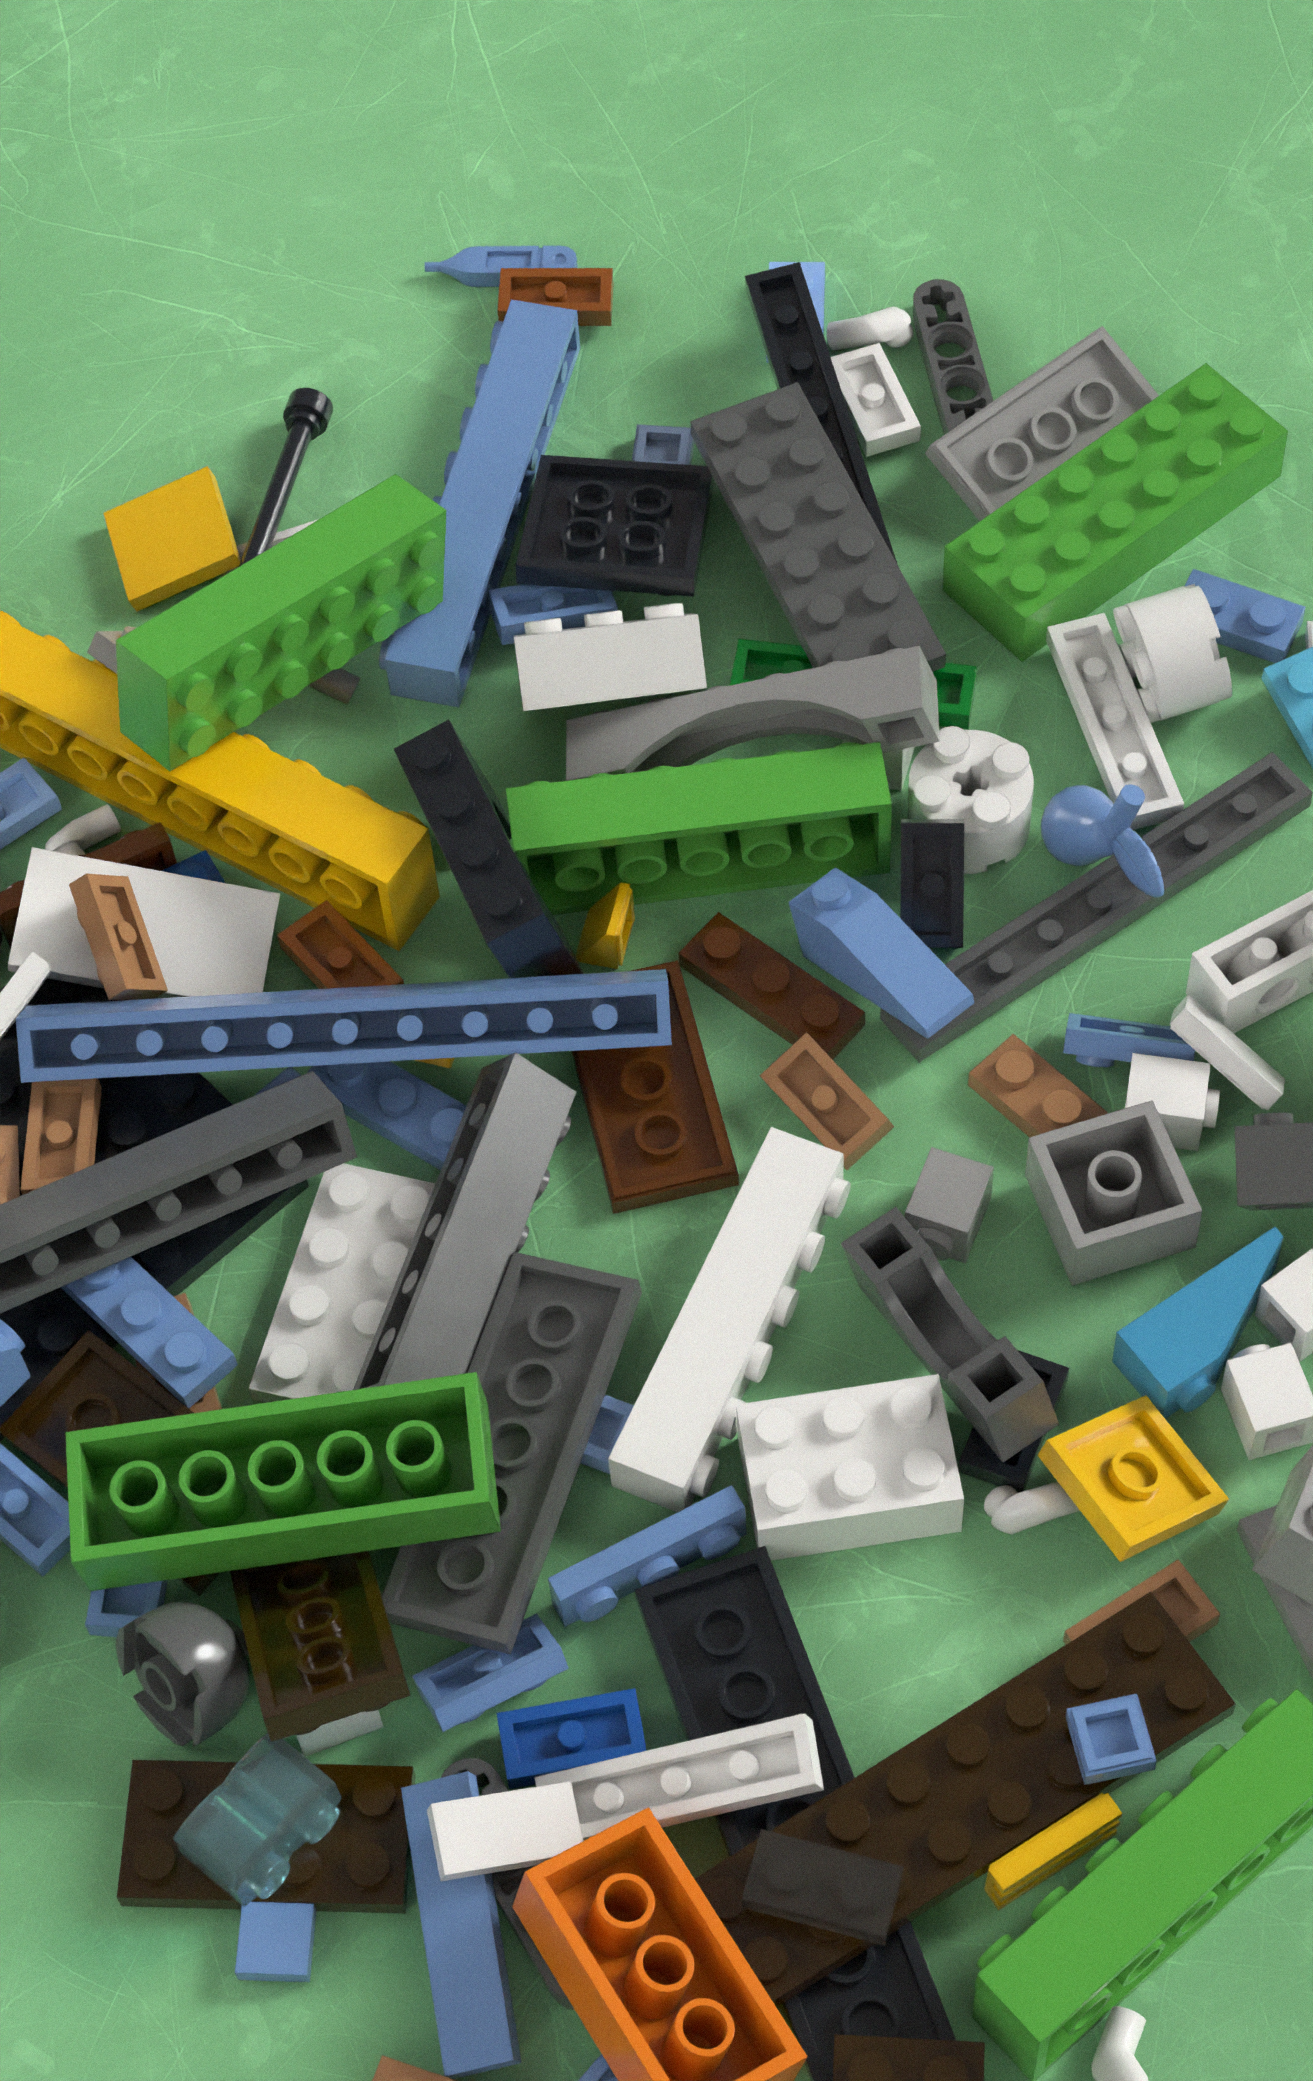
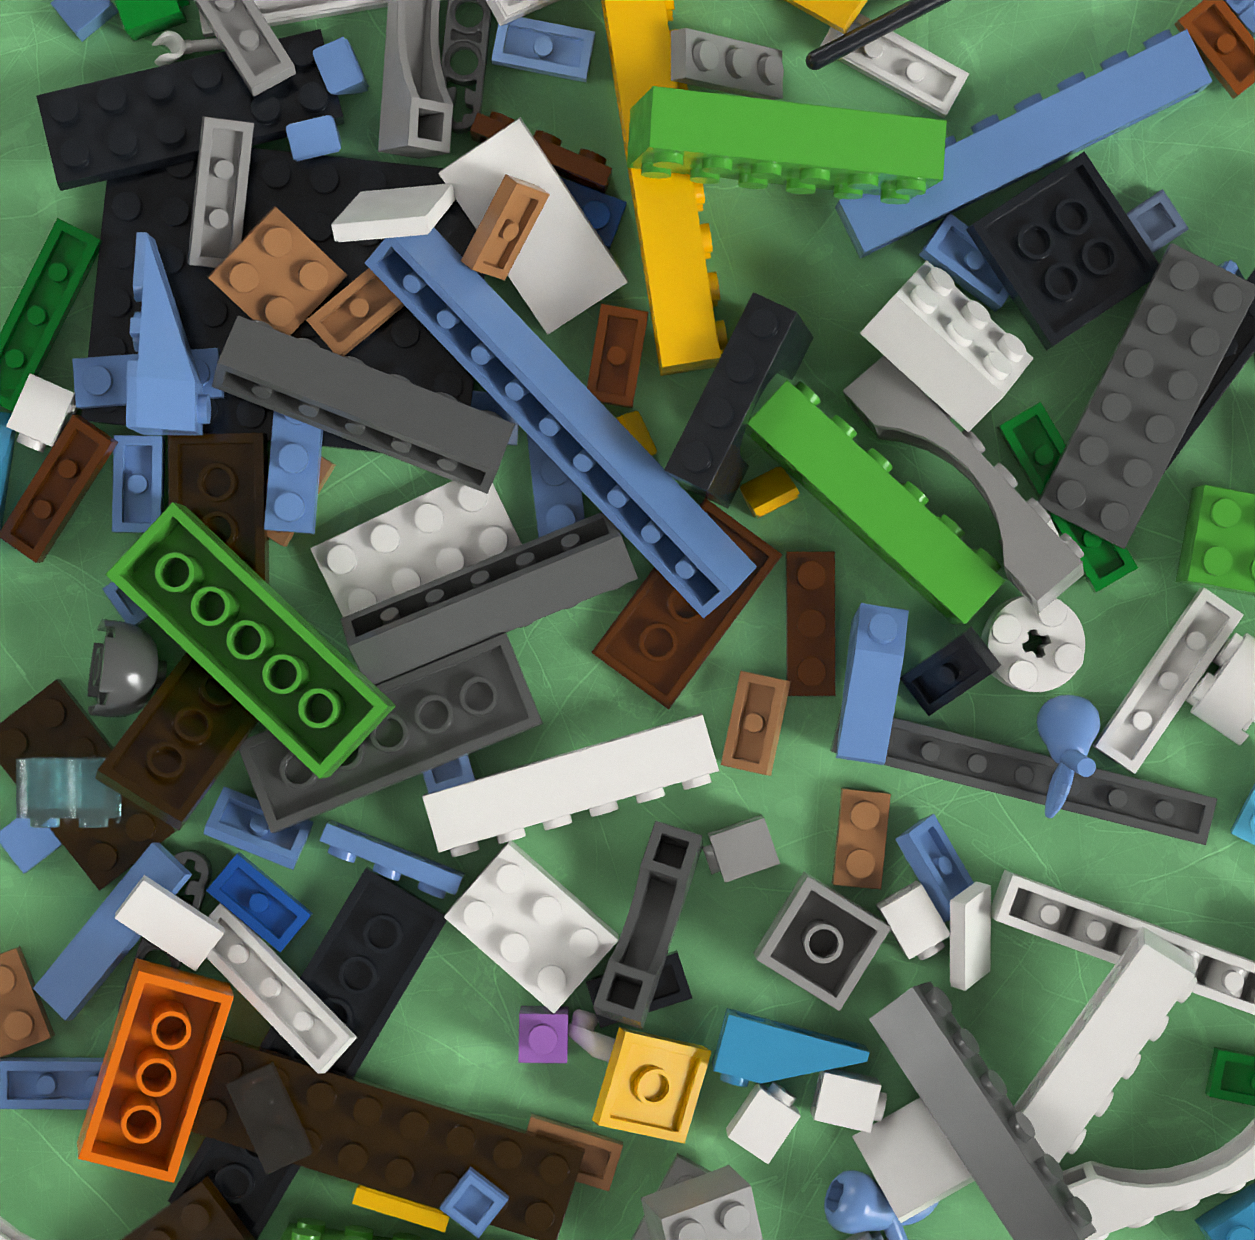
camera: 45 degrees right, 30 degrees up
white arm [45,804,121,856] -> none
none -> medium lavender brick [518,1006,569,1063]

